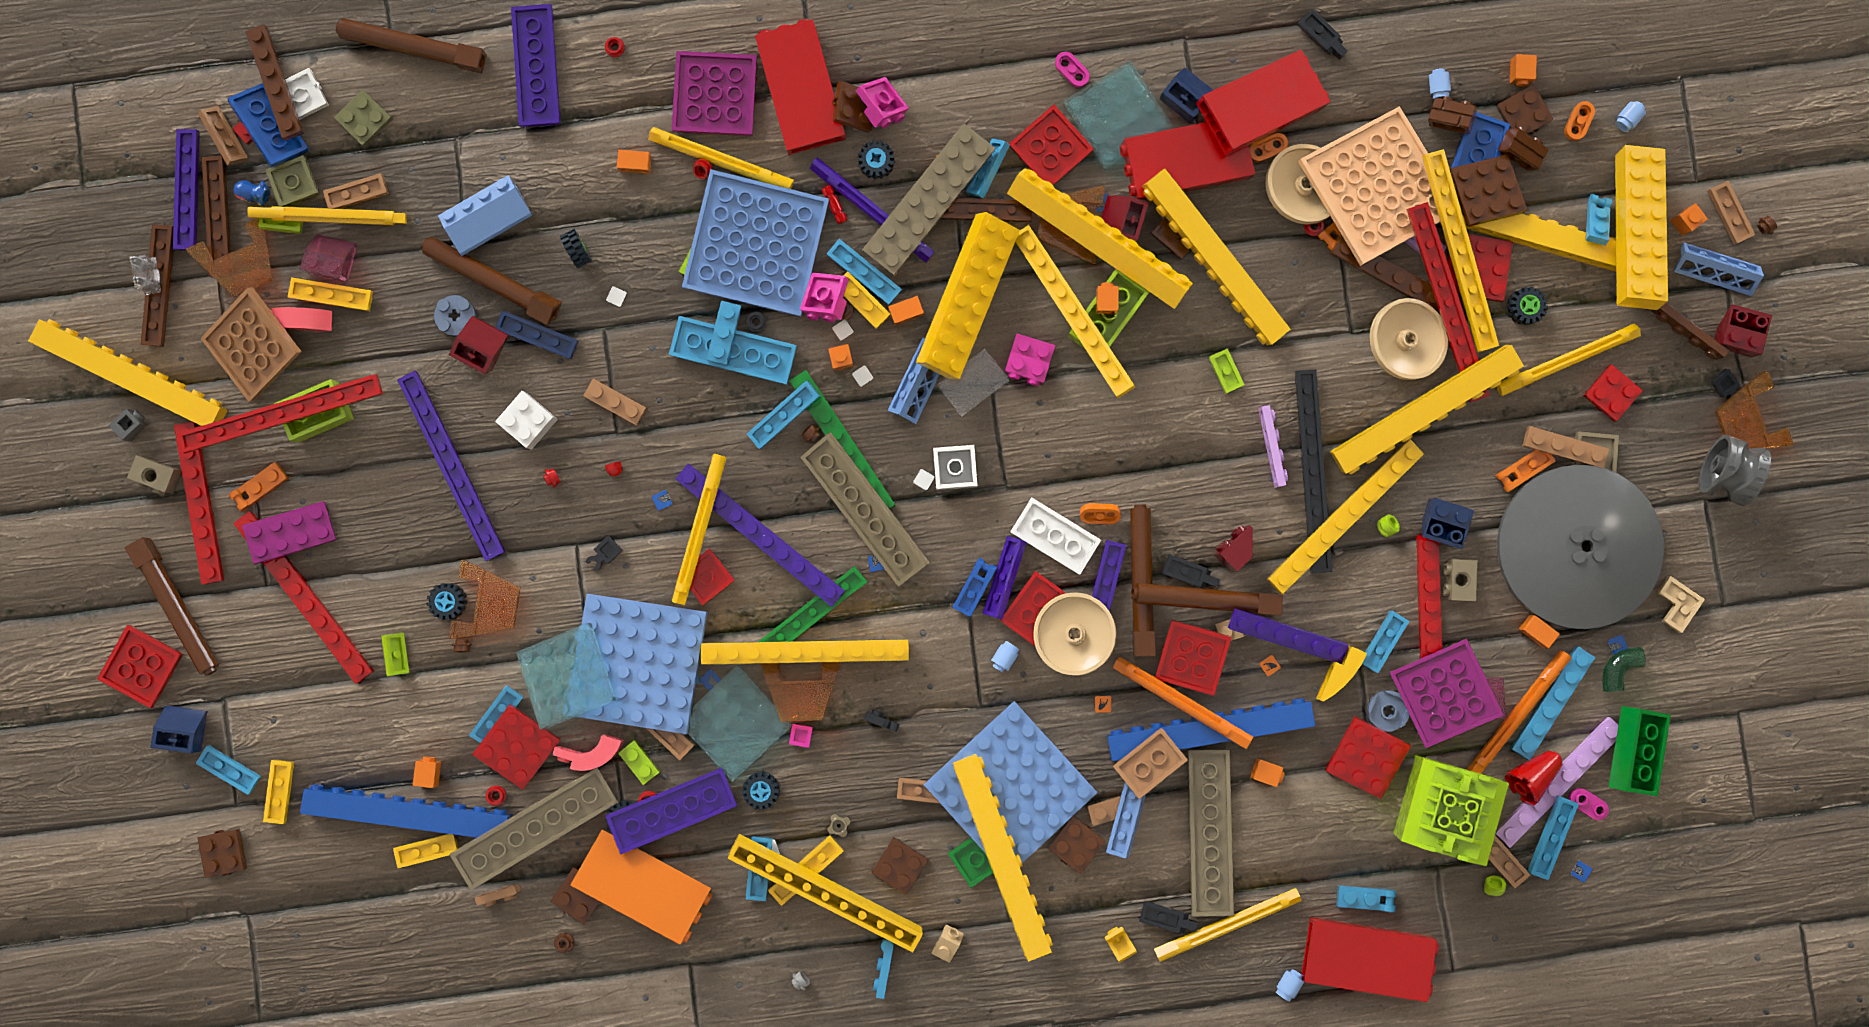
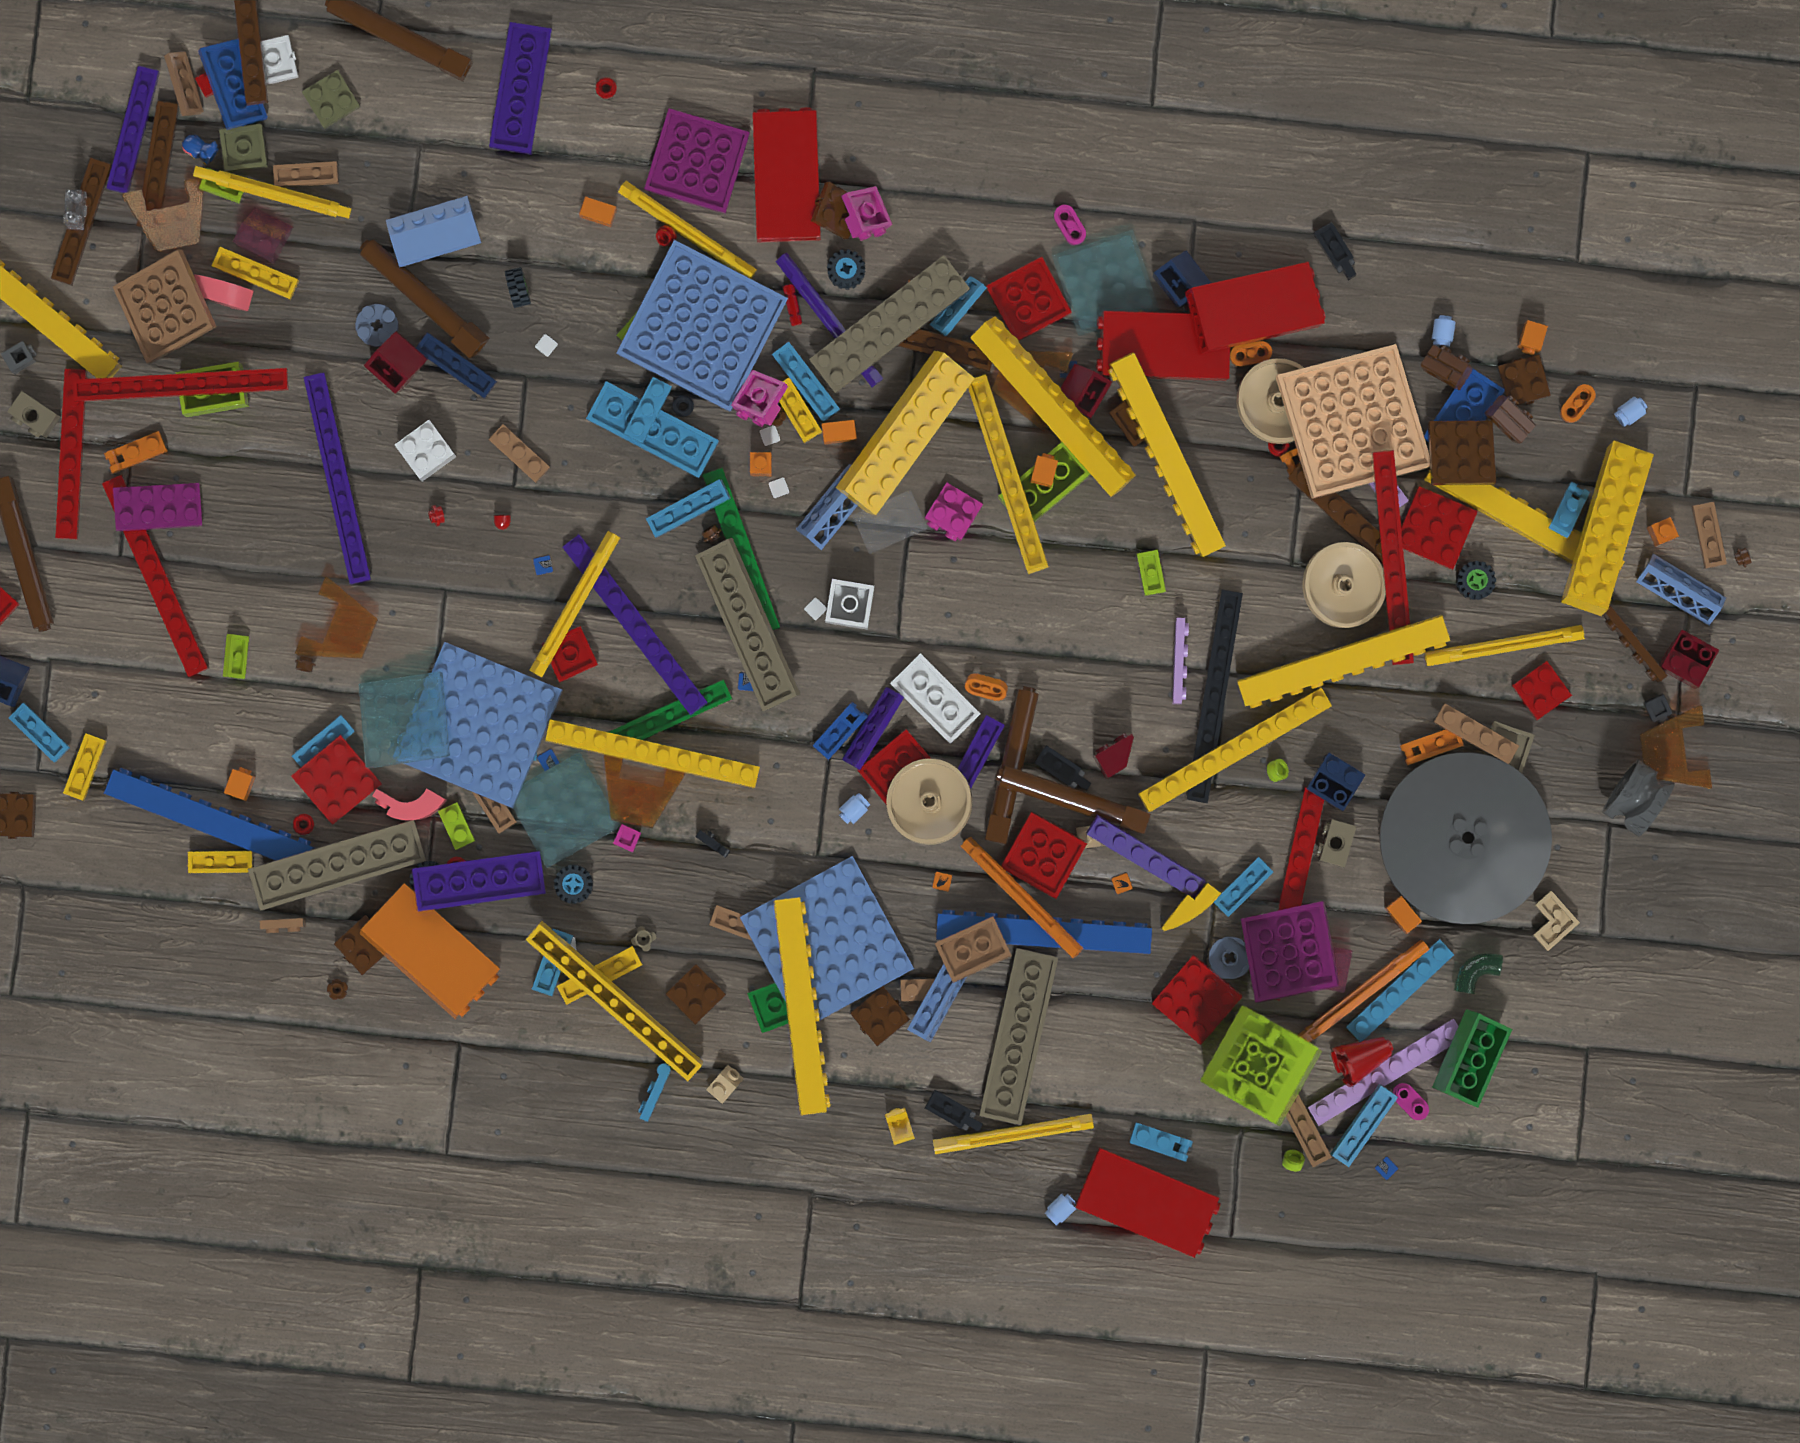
camera: 10 degrees right, 0 degrees up
black wheel [426,583,467,620] -> none
black plate [586,535,623,572] -> none
light grey plate [791,971,810,991] -> none
orange brick [1250,758,1284,787] -> none
yellow plate [1422,149,1499,352] -> none
blue sticker [1608,635,1628,655] -> none

